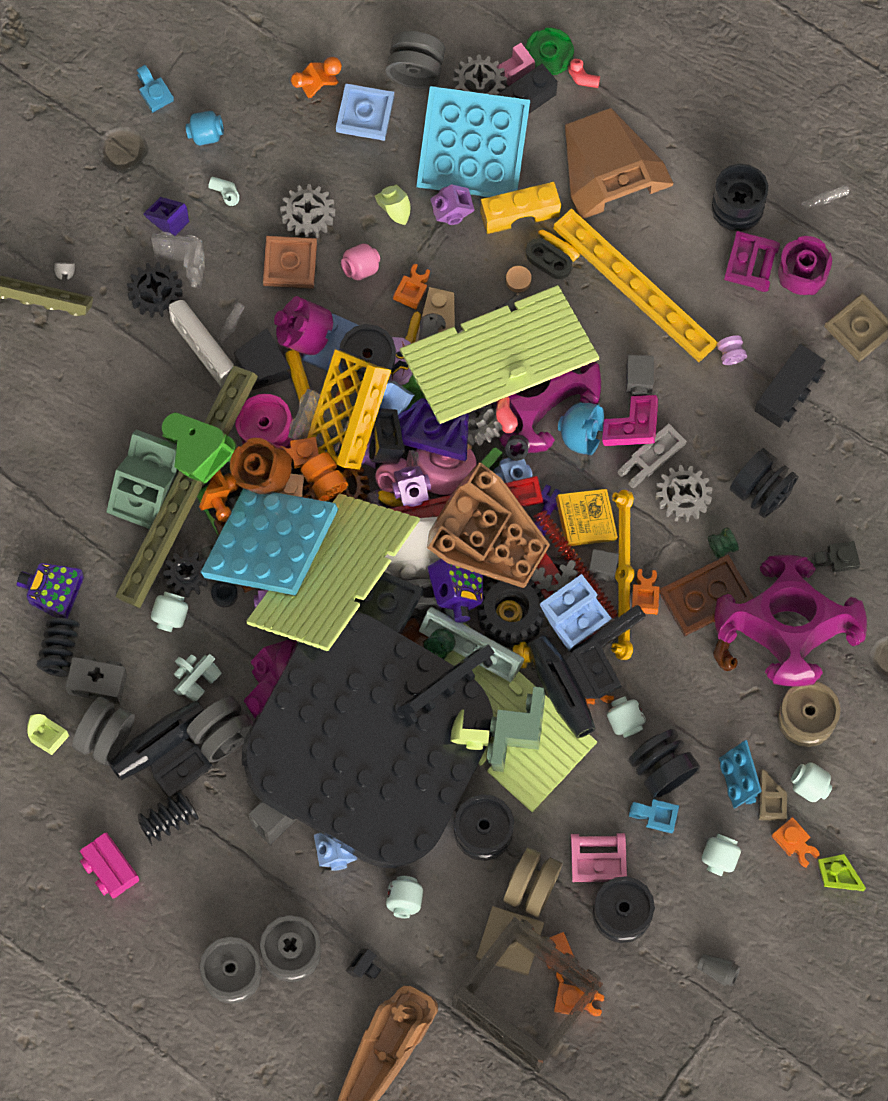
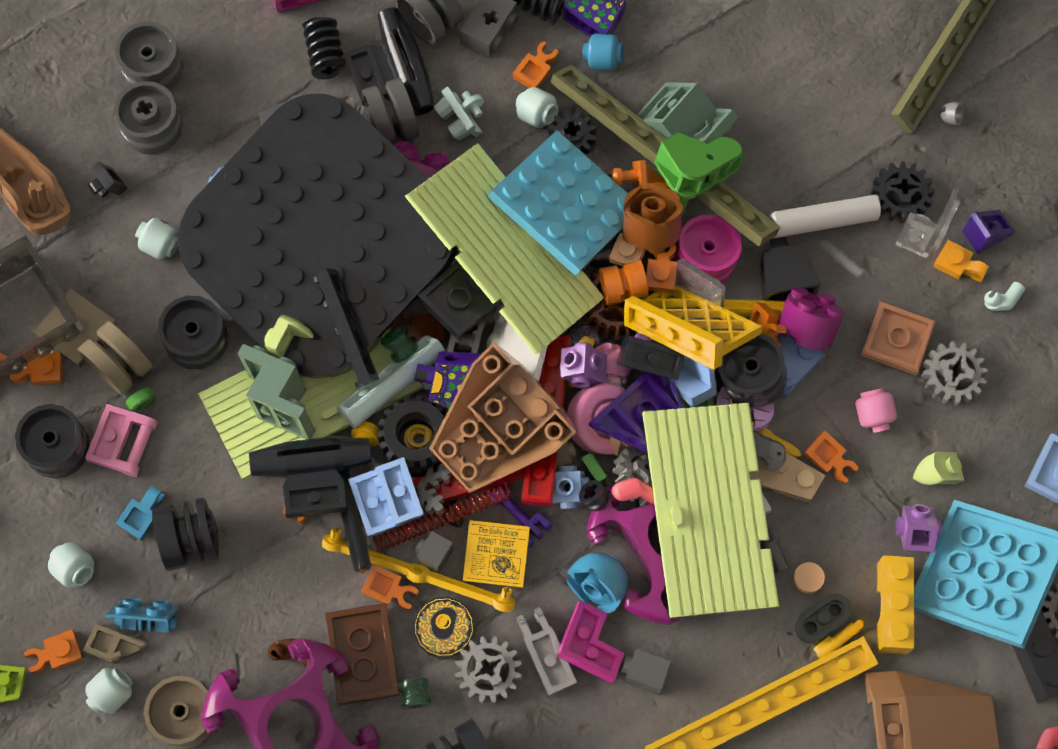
camera: 110 degrees right, 0 degrees up
light aqua head [607,696,646,738] -> none
none -> bright green tile [125,387,156,413]
none -> tile [414,597,474,659]
none -> orange plate [512,41,558,88]
none -> dark azure head [582,34,624,71]
none -> orange plate [749,302,787,346]
none -> light orange plate [933,240,989,283]

